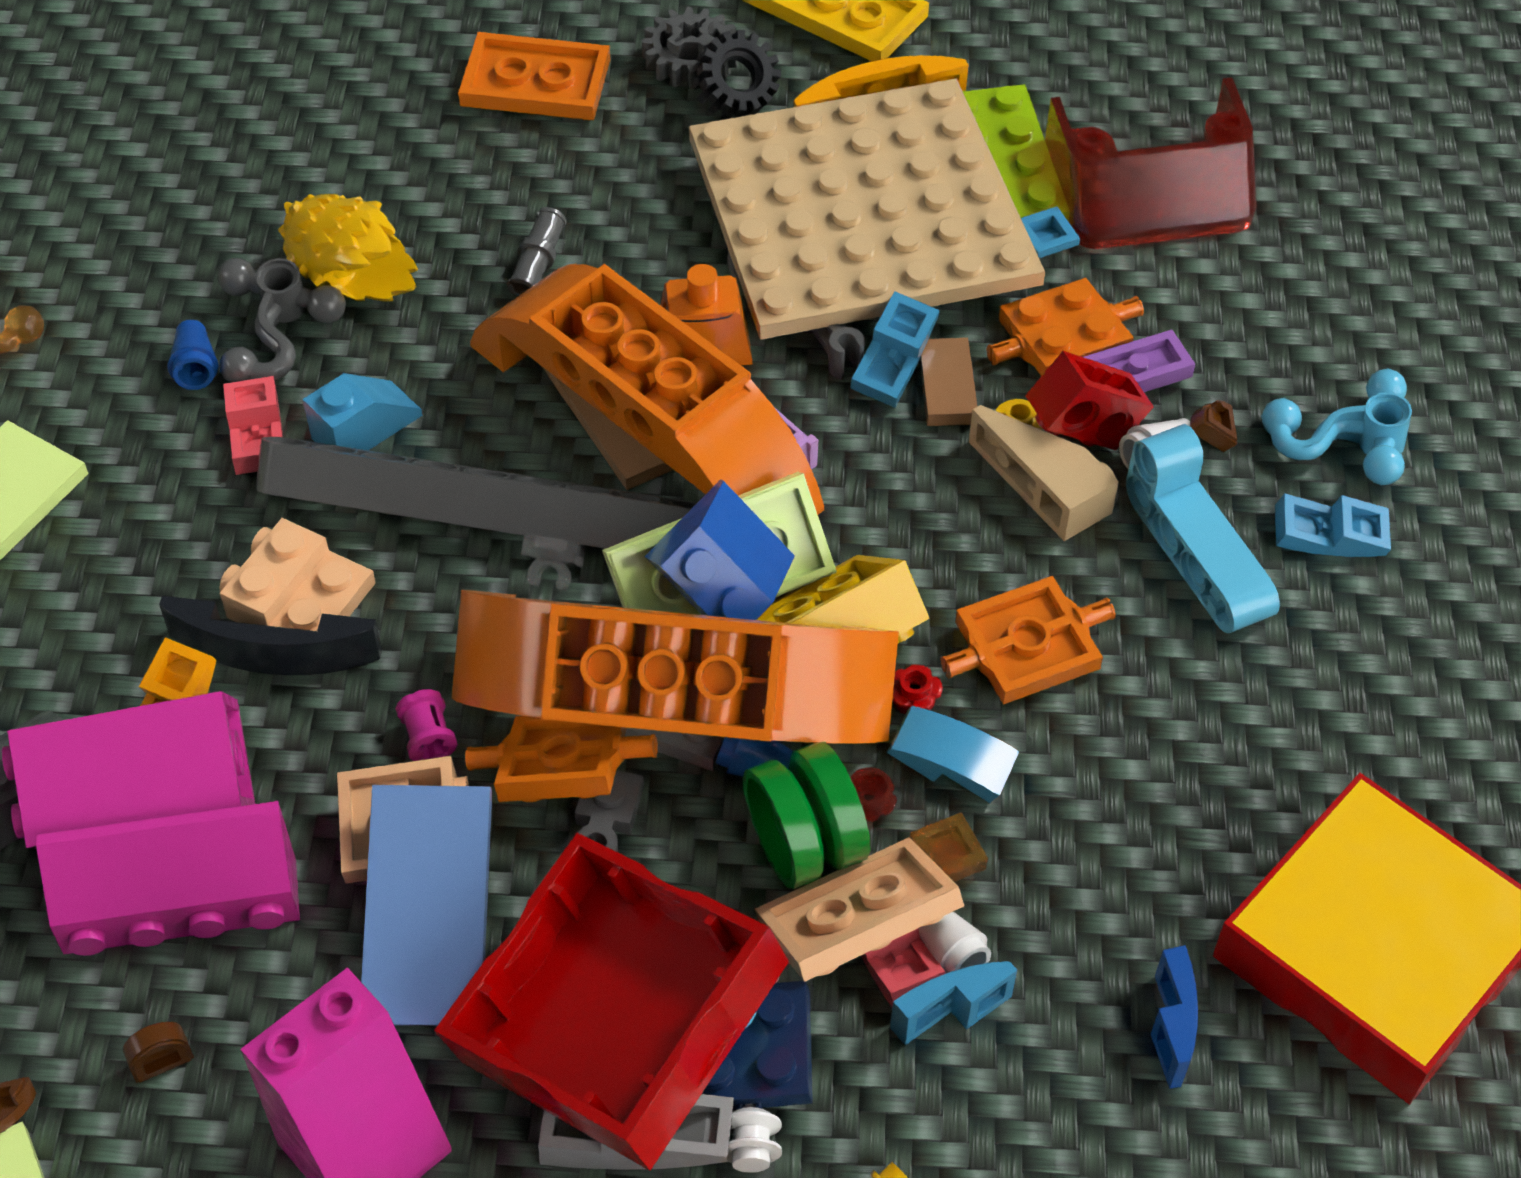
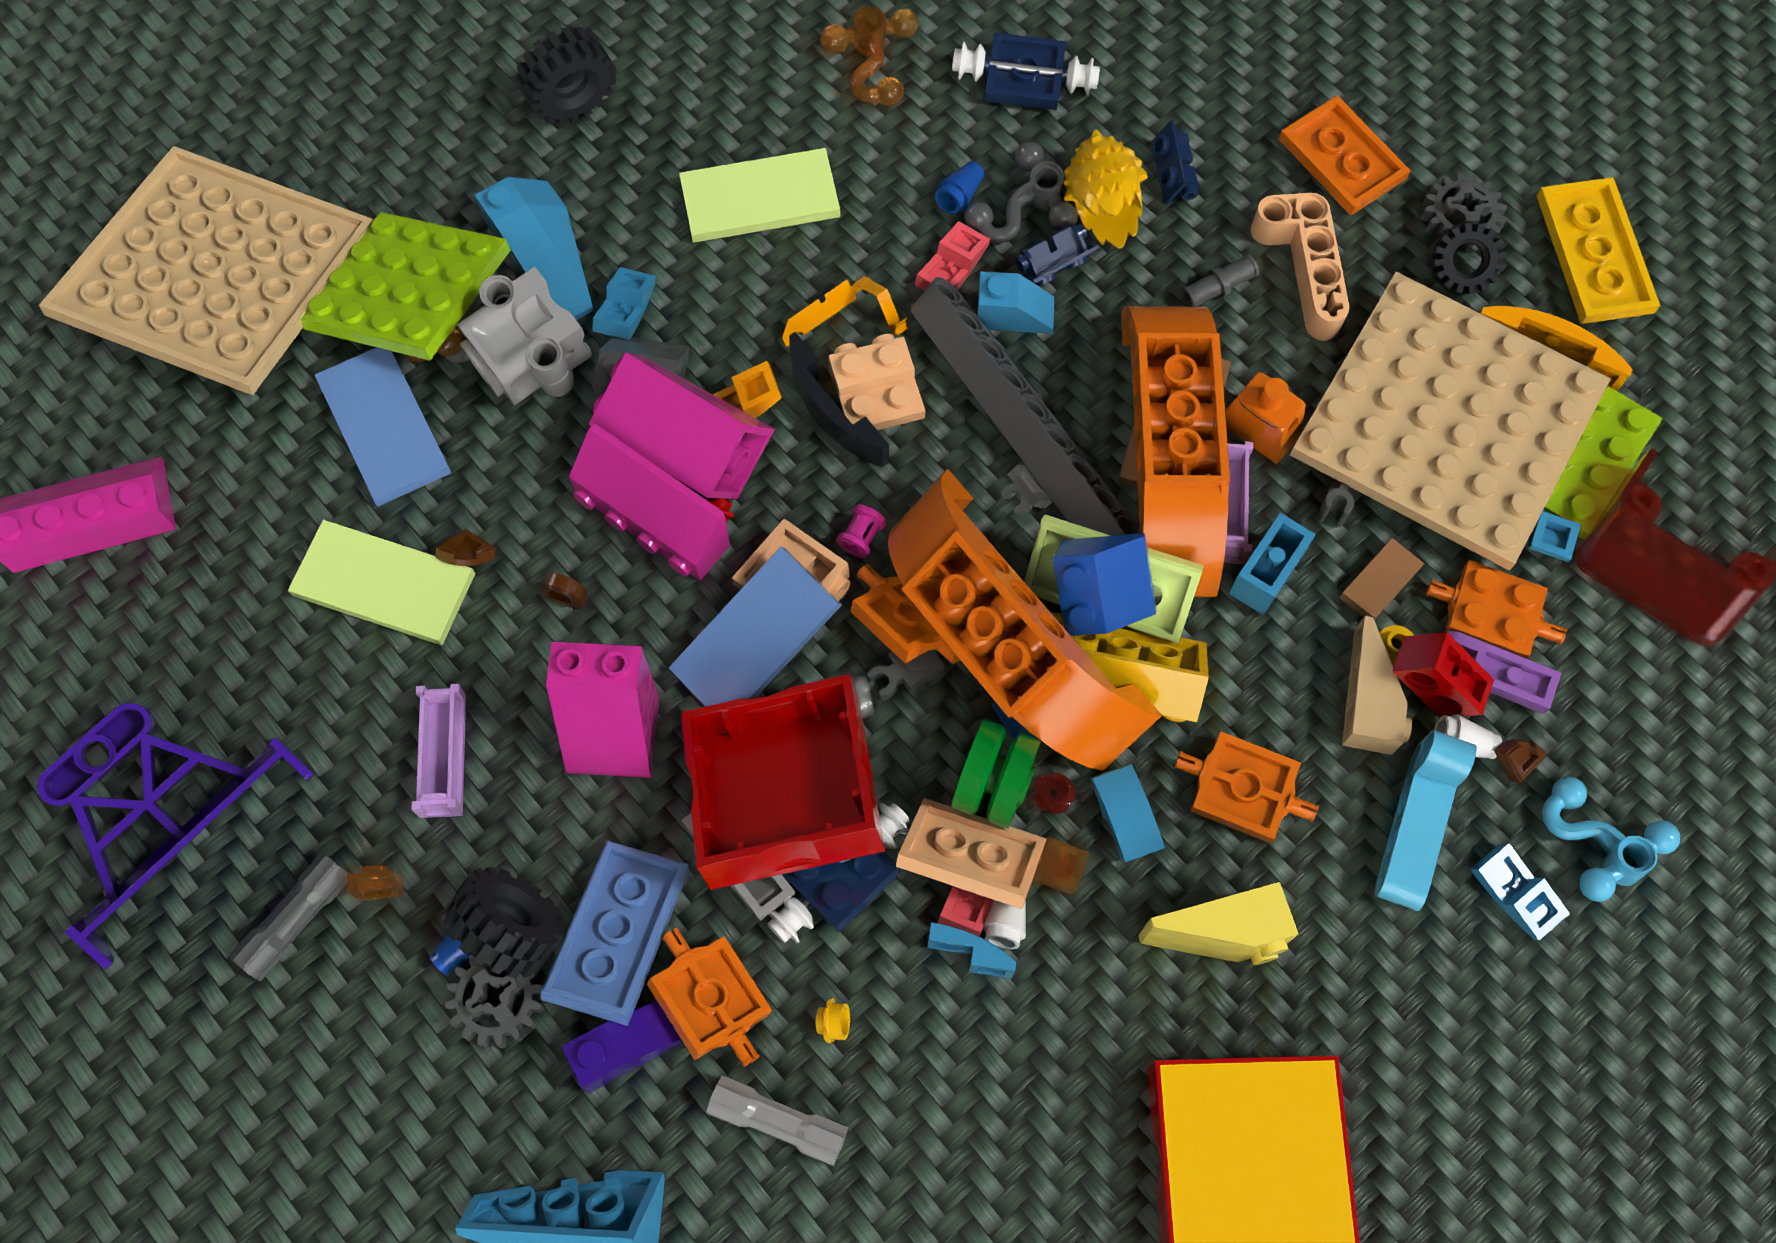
camera: 45 degrees right, 15 degrees up
dark azure slope [850,291,940,408] -> none
red plate [892,664,943,714] -> none
blue slope [1151,945,1198,1089] -> none
none -> light orange piece [782,276,908,347]
none -> dark blue plate [952,32,1100,110]
none -> dark blue hinge [1015,224,1098,286]
none -> light yellow slope [1138,882,1298,965]
none -> dark blue hinge [1151,120,1200,204]
none -> dark azure brick [1229,513,1316,615]
none -> light nougat beam [1251,193,1349,341]

